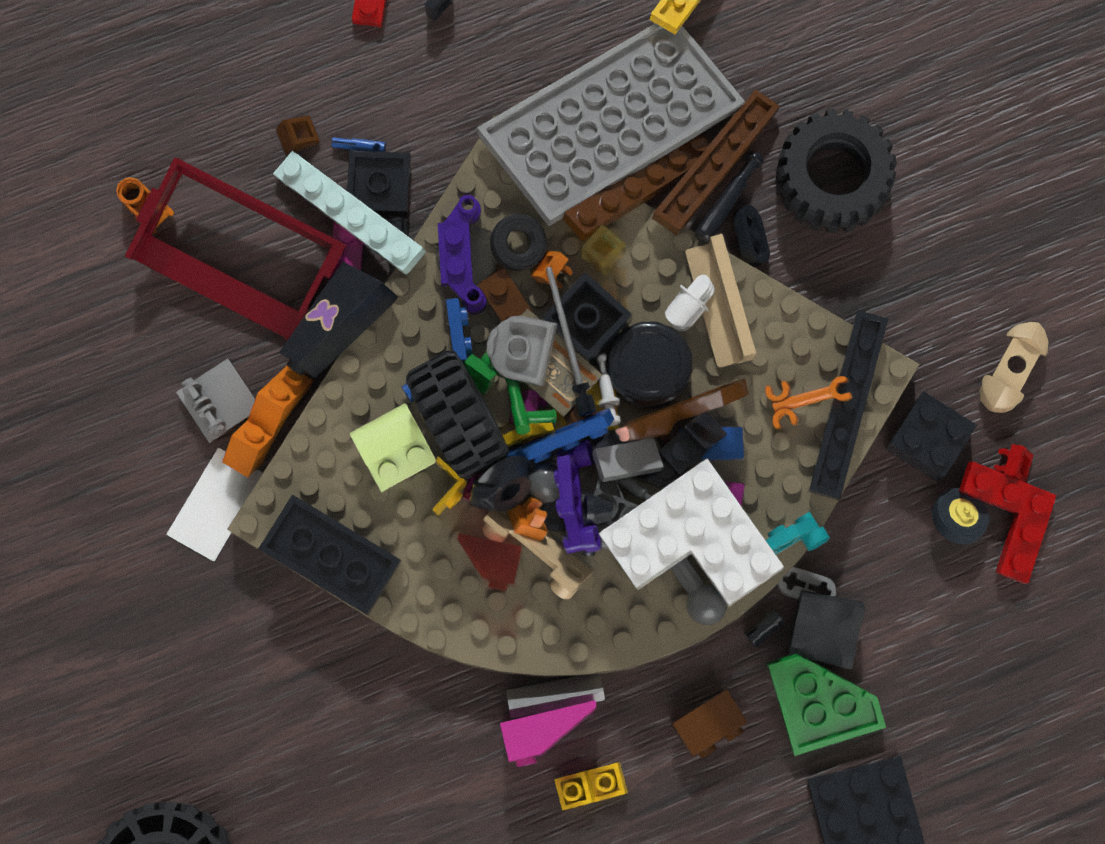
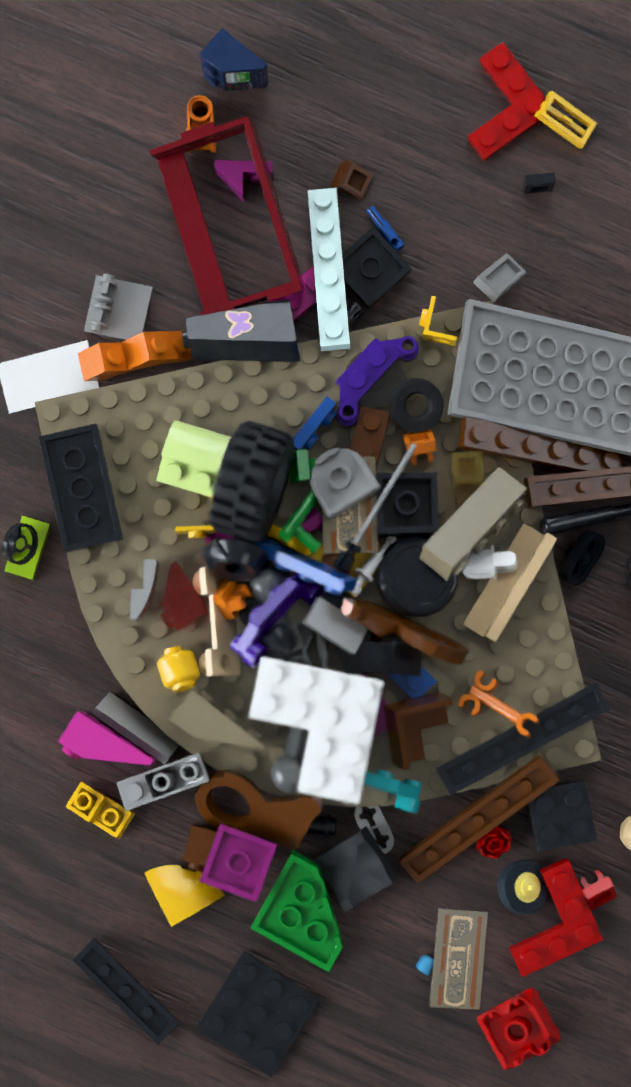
camera: 45 degrees right, 5 degrees up
none -> piece [3,516,51,580]
none -> light grey slope [116,752,210,811]
none -> light grey slope [130,559,159,621]
none -> yellow brick [144,865,225,927]
none -> yellow head [157,646,201,693]
none -> dark tan slope [170,689,265,749]
none -> reddish brown animal [195,770,322,850]
none -> dark blue slope [200,28,269,91]
none -> magenta plate [200,824,277,902]
none -> magenta slope [215,160,273,202]
none -> reddish brown panel [384,692,452,770]
none -> reddish brown plate [399,754,559,883]
none -> dark azure hand [416,955,434,976]
none -> yellow bracket [419,296,458,347]
none -> dark tan brick [420,467,527,581]
none -> sticker [430,909,488,1010]
none -> light grey tile [473,253,527,302]
none -> red plate [475,825,512,859]
none -> red slope [477,987,561,1070]

